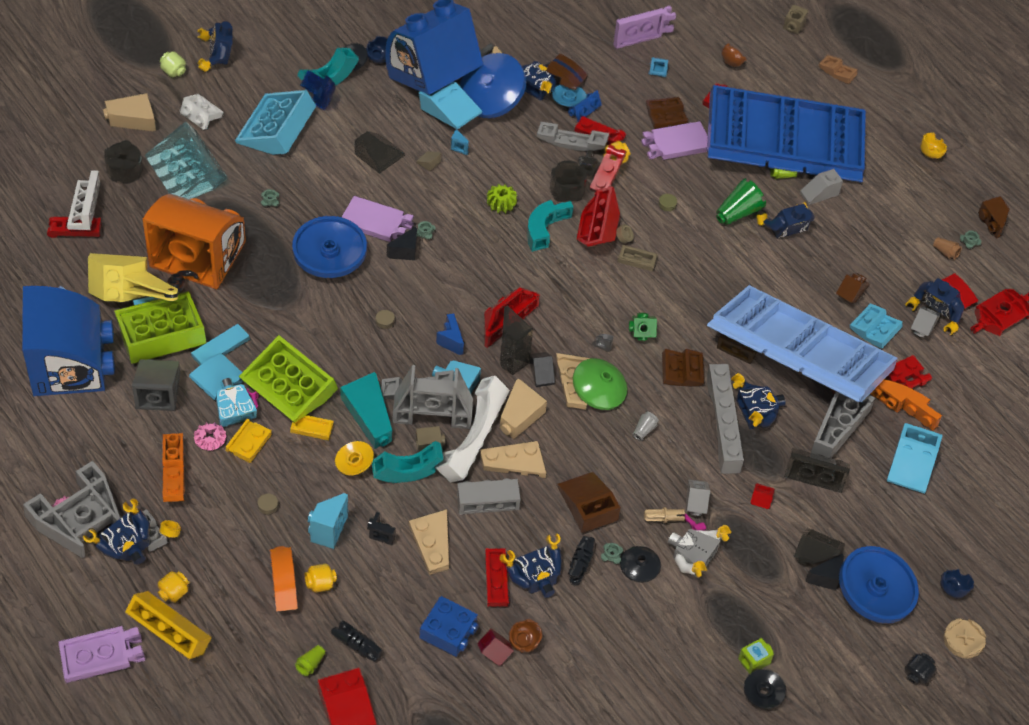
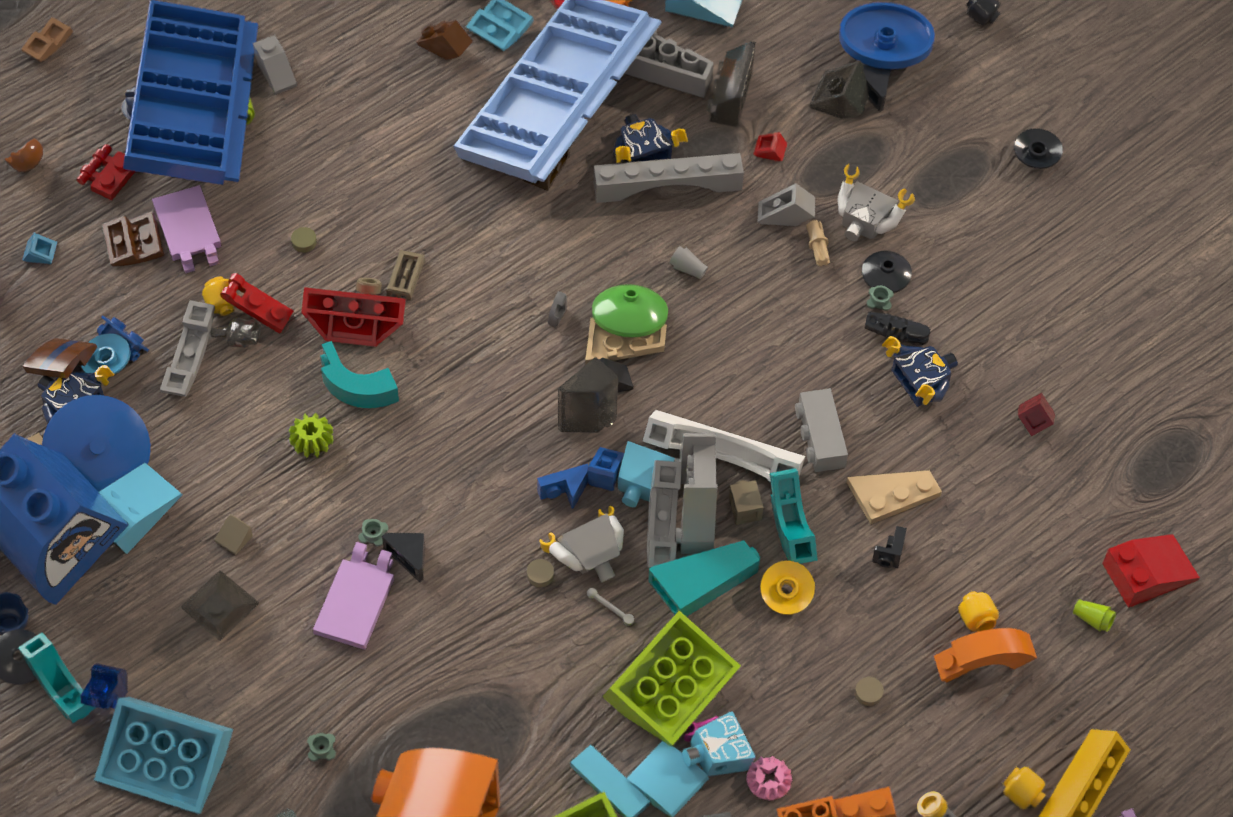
camera: 90 degrees left, 5 degrees up
yellow plate [226,418,272,463] -> none
yellow tile [290,415,334,441] -> none
blue dish [292,216,367,278] -> none
medium azure slope [308,493,348,549] -> none
black hinge [331,621,383,662] -> none
blue brick [419,596,479,657] -> none
dark azure slope [451,130,469,155] -> none
tan wing [480,441,546,478] -> none
red wedge [484,287,540,348] -> none
red plate [485,548,508,607] -> none
tan slope [500,379,547,439] -> none
dark orange hair [509,619,542,653] -> none
clear smoke brick [550,161,587,202] -> none
reddish brown slope [557,472,621,533] -> none
red plate [574,116,626,146] -> none
green brick [629,313,657,340] -> none
reddish brown slope [662,349,704,387] -> none
dark pink hand [683,513,706,531] -> none
green cone [716,178,766,225] -> none
lime brick [738,638,774,674] -> none
dark blue torso [757,202,815,239] -> none
none -> light grey torso [539,506,624,583]
none -> light grey hinge [587,588,634,626]
none -> blue slope [588,447,624,491]

